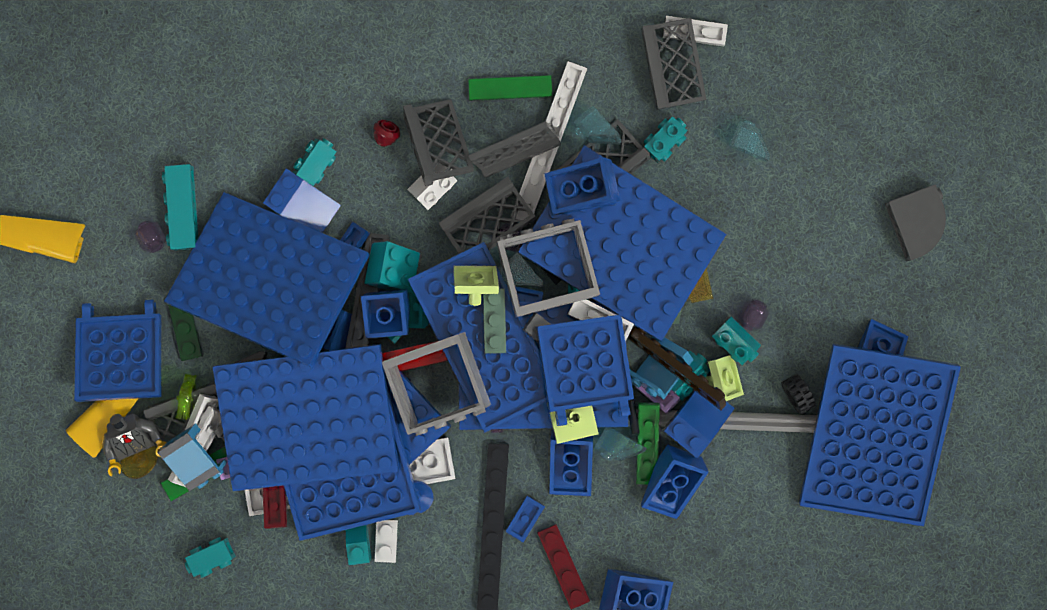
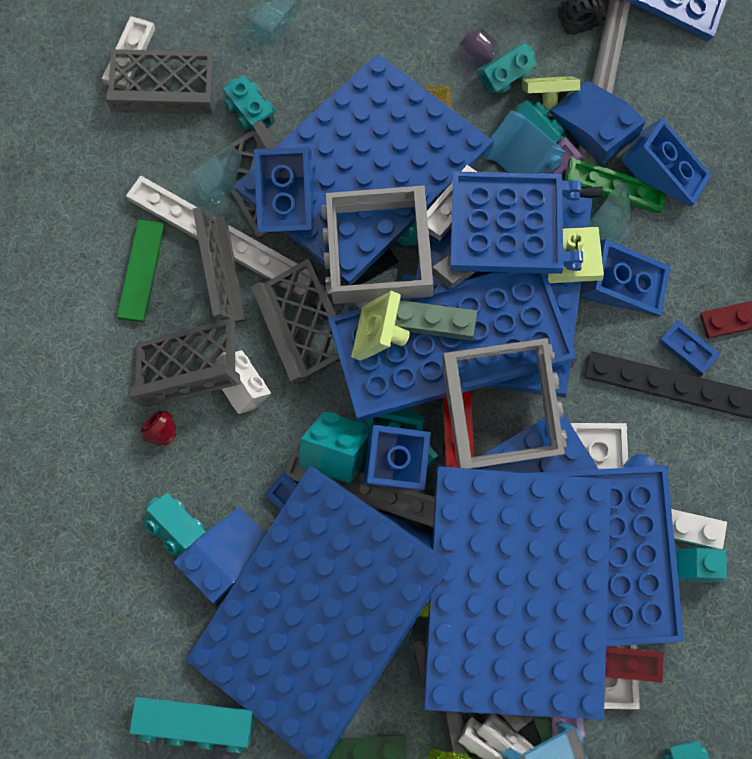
camera: 75 degrees left, 15 degrees down
dark brown plate [627,326,726,411] -> none

